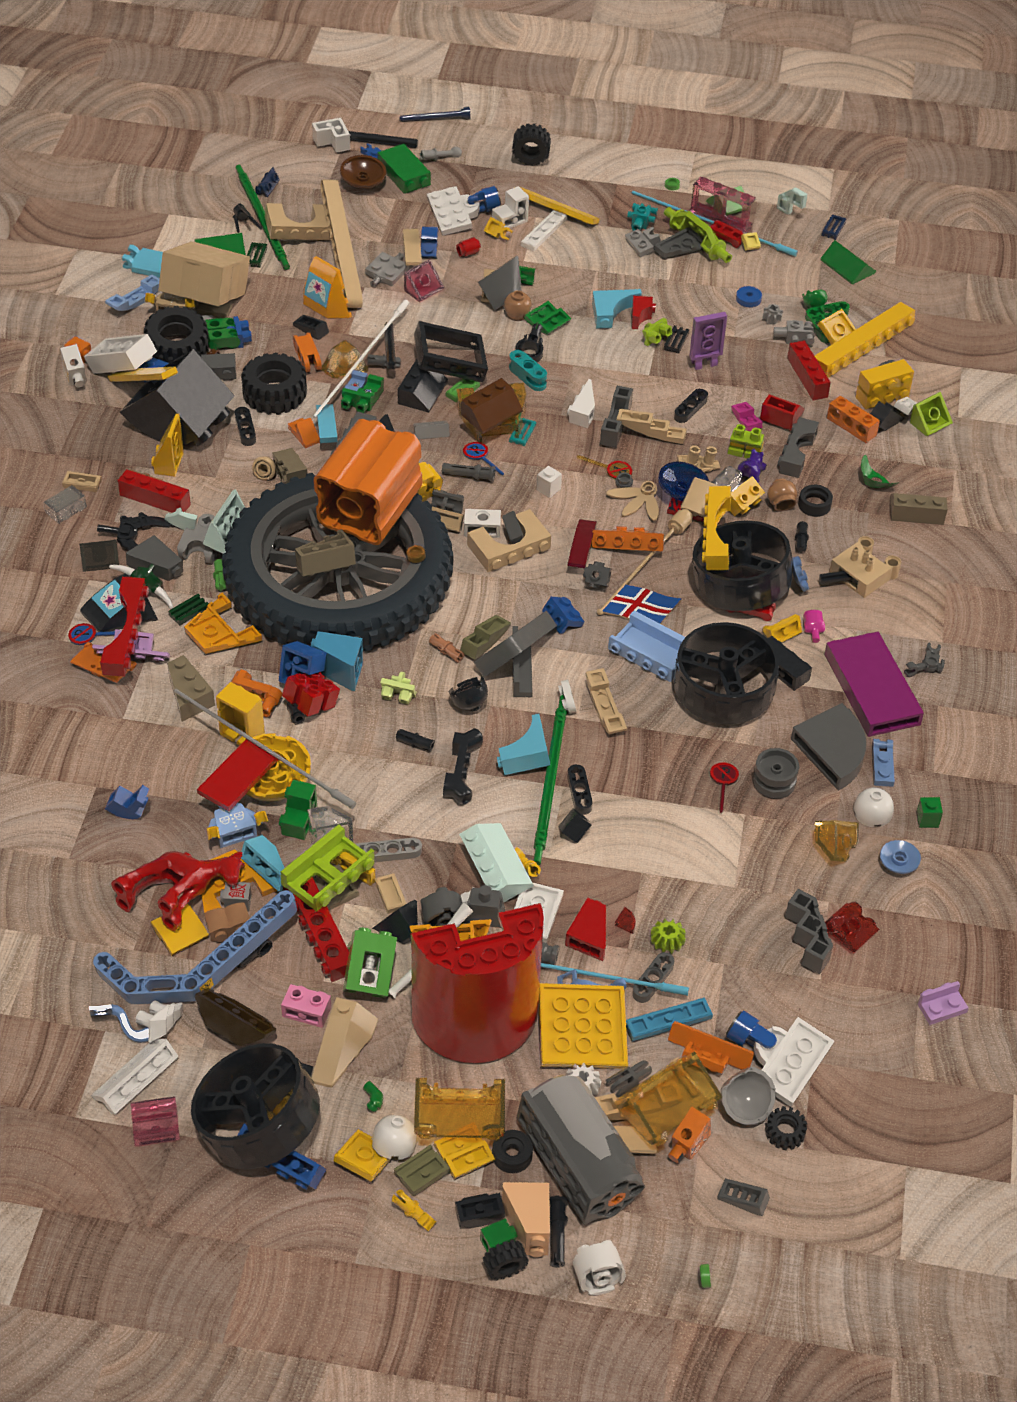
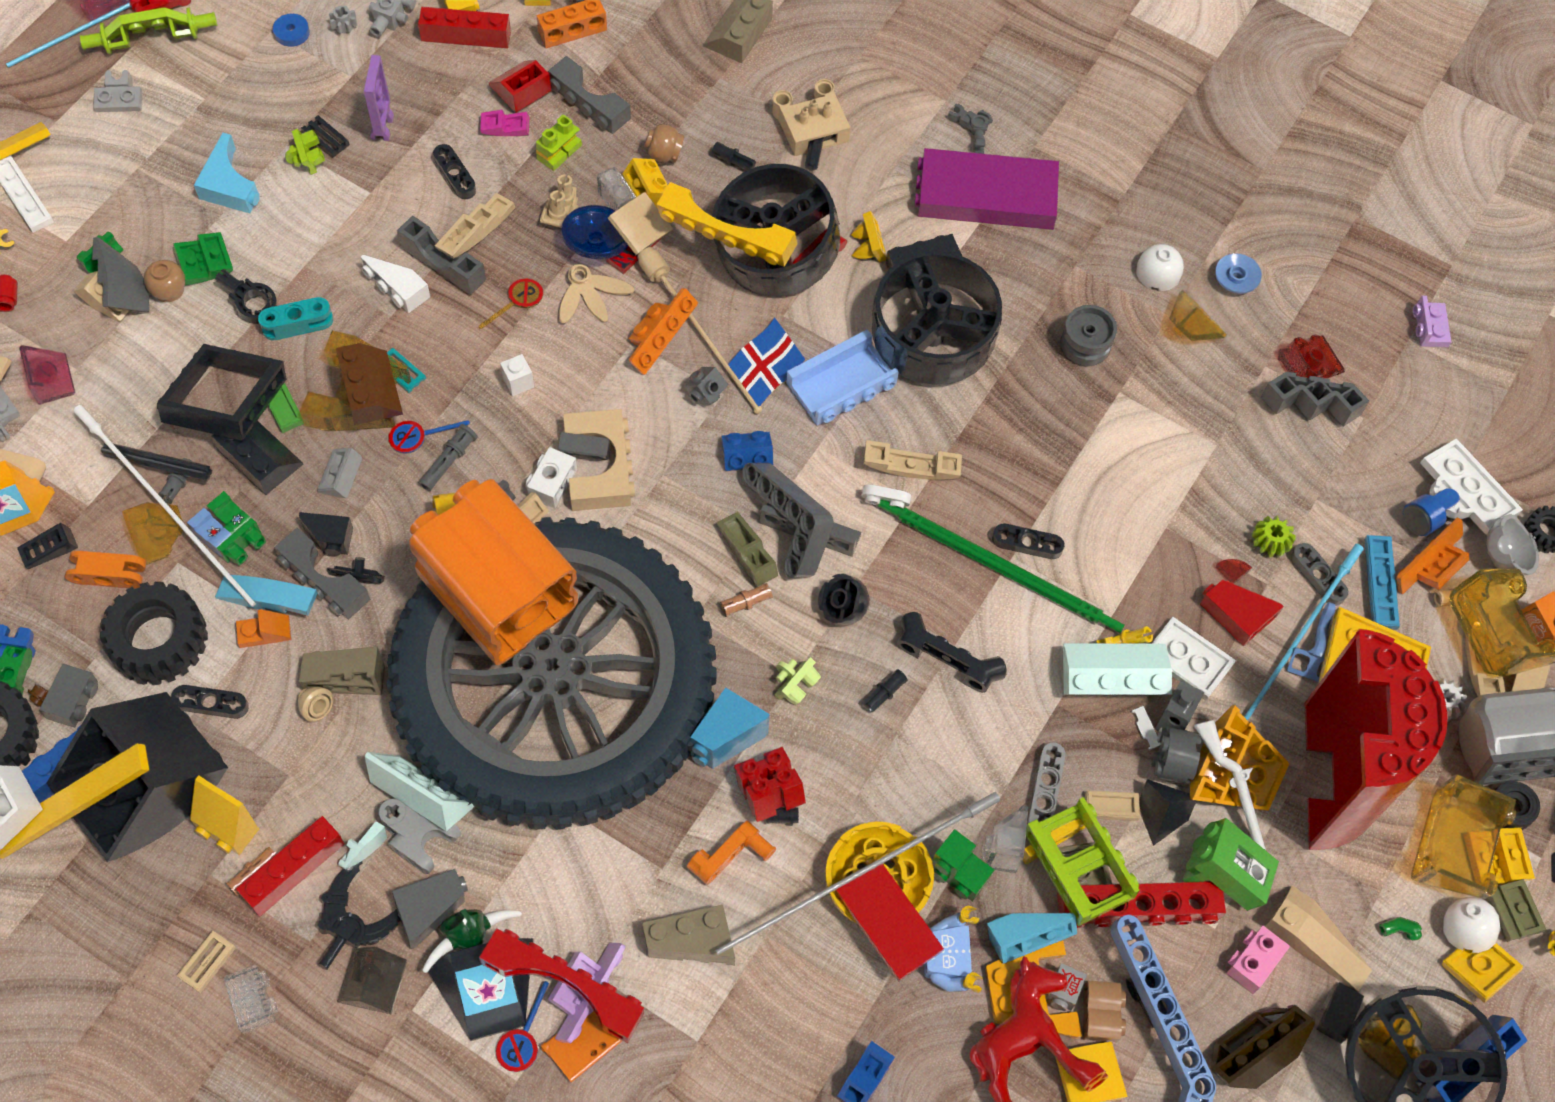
camera: 70 degrees left, 15 degrees up
dark green tile [168,594,209,625] -> none
light orange wing [184,592,262,654] -> none
bright green axle [213,559,226,592] -> none
yellow piece [216,682,265,745] -> none
blue brick [278,641,327,684] -> none
dark tan wedge [295,529,356,576] -> none
pearl gold tile [407,545,426,563] -> none
medium azure arch [497,714,550,775] -> none
dark grey wheel [541,942,560,965] -> none
black panel [558,808,592,843] -> none
dark red slope [567,519,597,569] -> none
dark grey arm [605,1060,652,1097] -> none
dark grey plate [616,472,633,488] -> none
teal piece [627,203,658,231] -> none
red arch [632,296,656,329] -> none
dark grey wing [654,227,703,258] -> none
bright green tile [665,178,680,191] -> none
piece [710,762,739,813] -> none
dark purple animal [735,449,767,483] -> none
dark grey brick [791,703,866,791] -> none
black tyre [798,484,833,517] -> none
dark pink piece [803,610,825,643] -> none
green piece [861,455,899,488] -> none
medium blue plate [872,739,895,787] -> none
green brick [916,797,943,828] -> none

